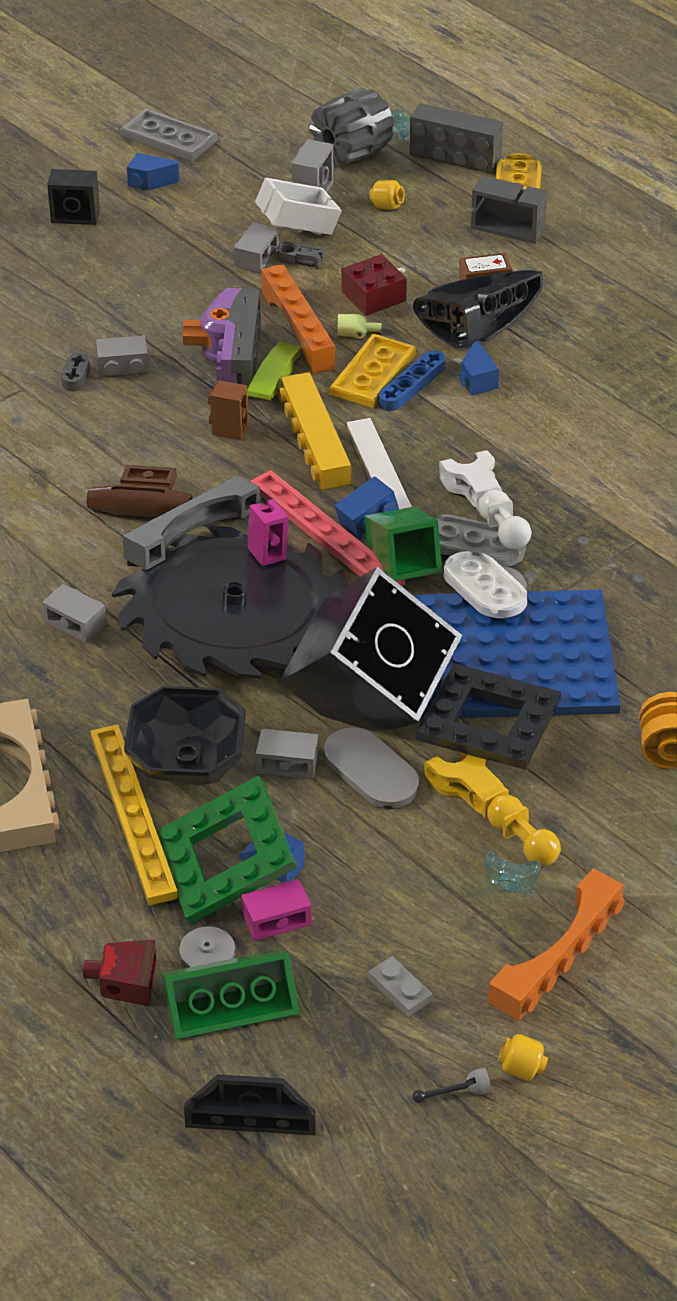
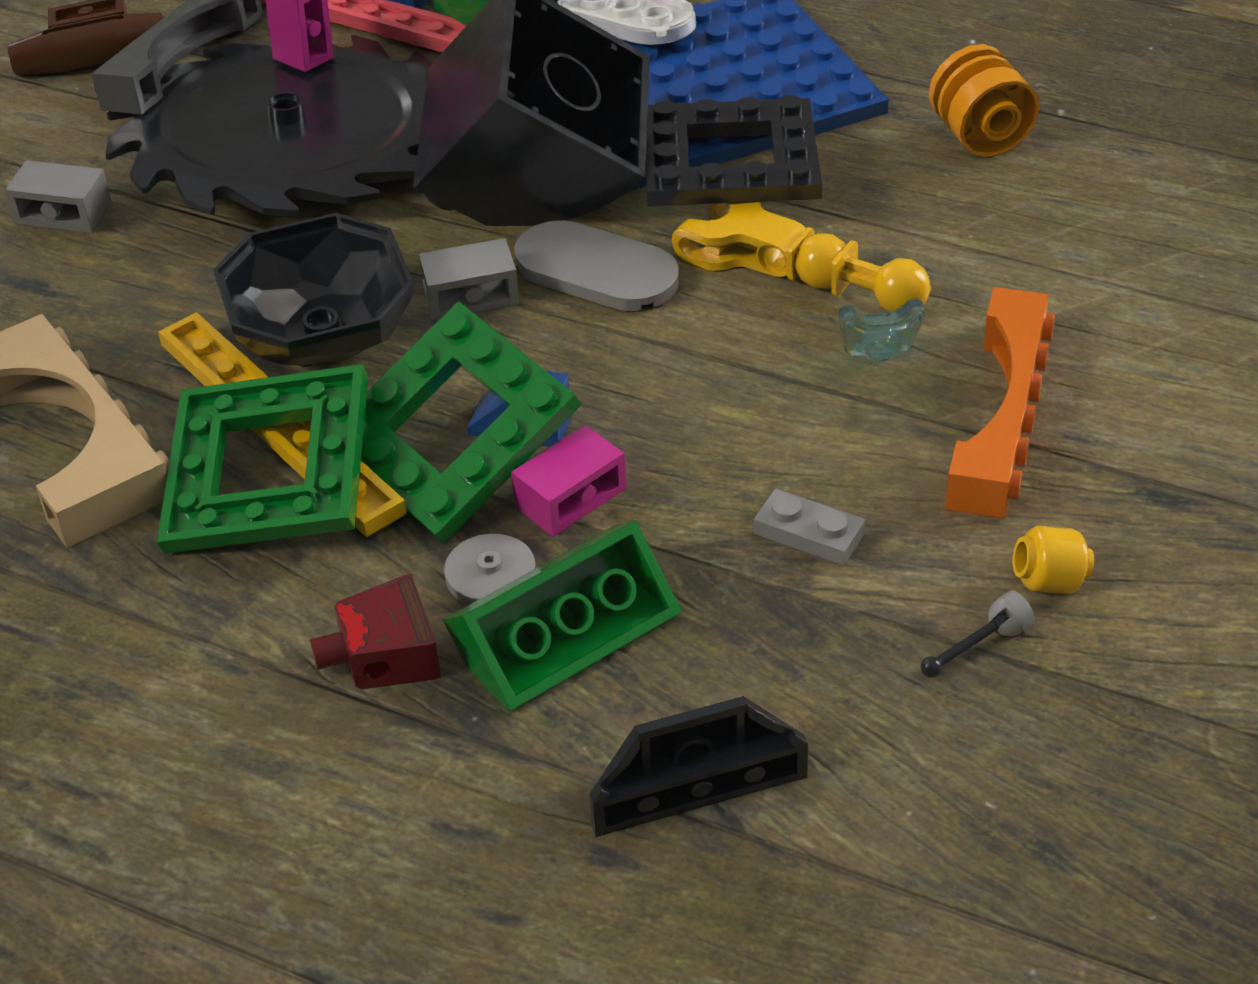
camera: 20 degrees left, 0 degrees up
none -> green plate [157,364,368,554]

